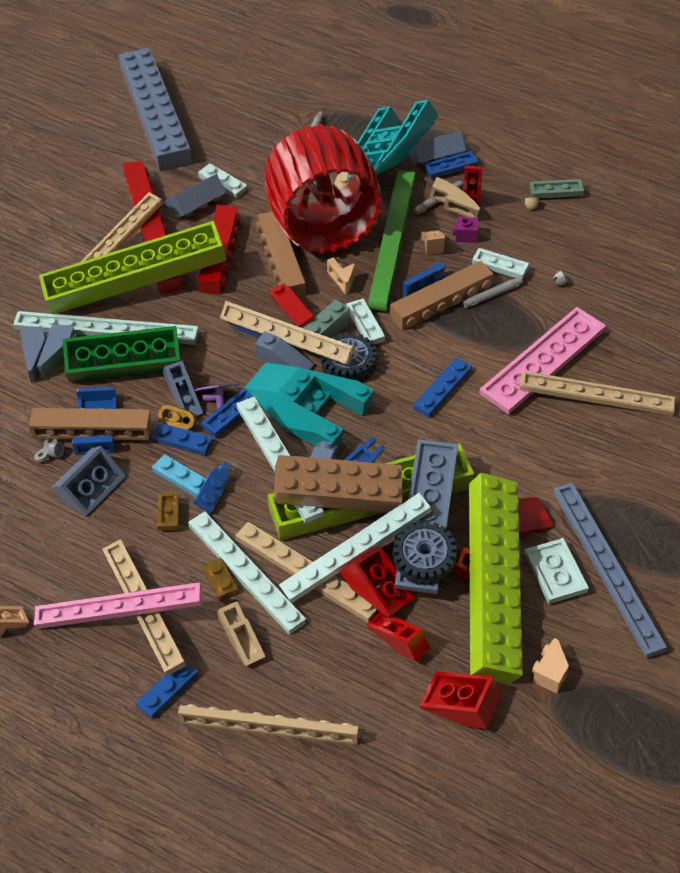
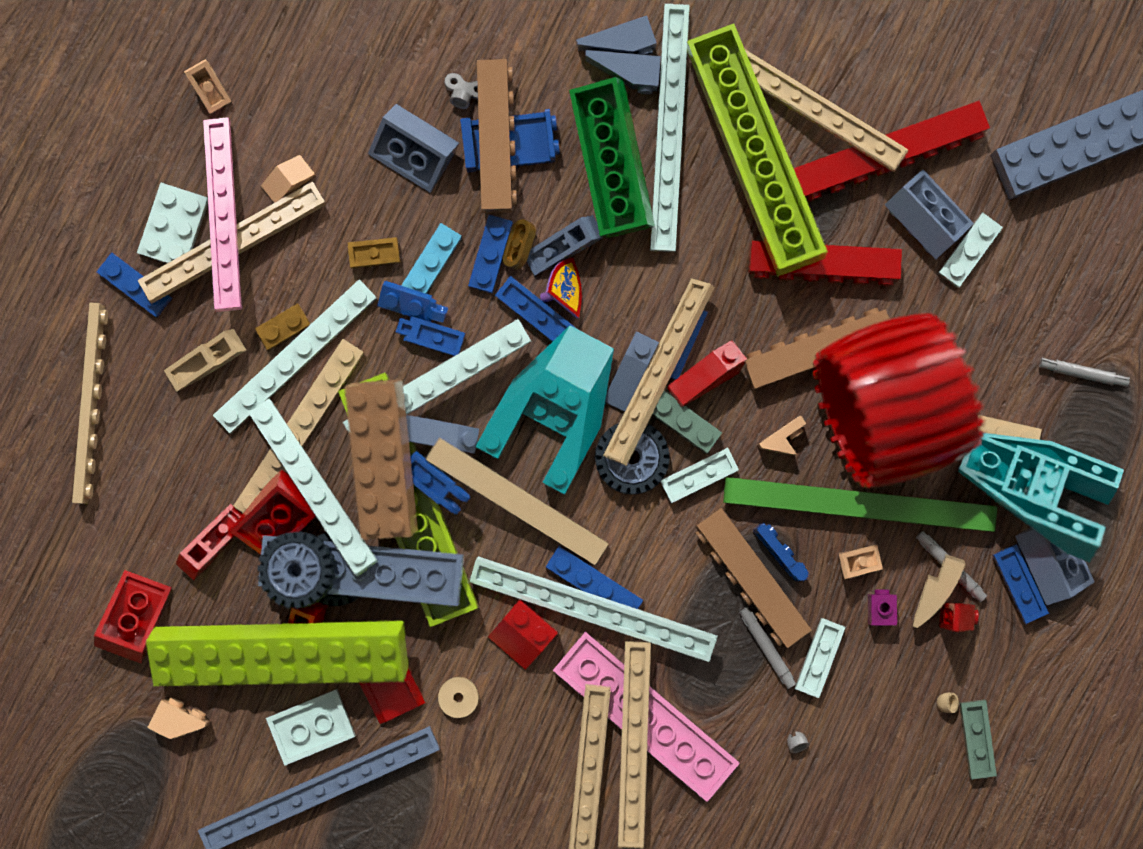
camera: 85 degrees right, 35 degrees up
none -> light aqua plate [137,183,208,263]
none -> light nougat slope [261,155,315,203]
none -> blue hinge [395,316,466,356]
none -> tan tile [426,437,608,565]
none -> tan piece [438,677,479,718]
none -> light aqua plate [470,557,717,662]
none -> red slope [488,599,558,670]
none -> tan plate [618,641,651,848]

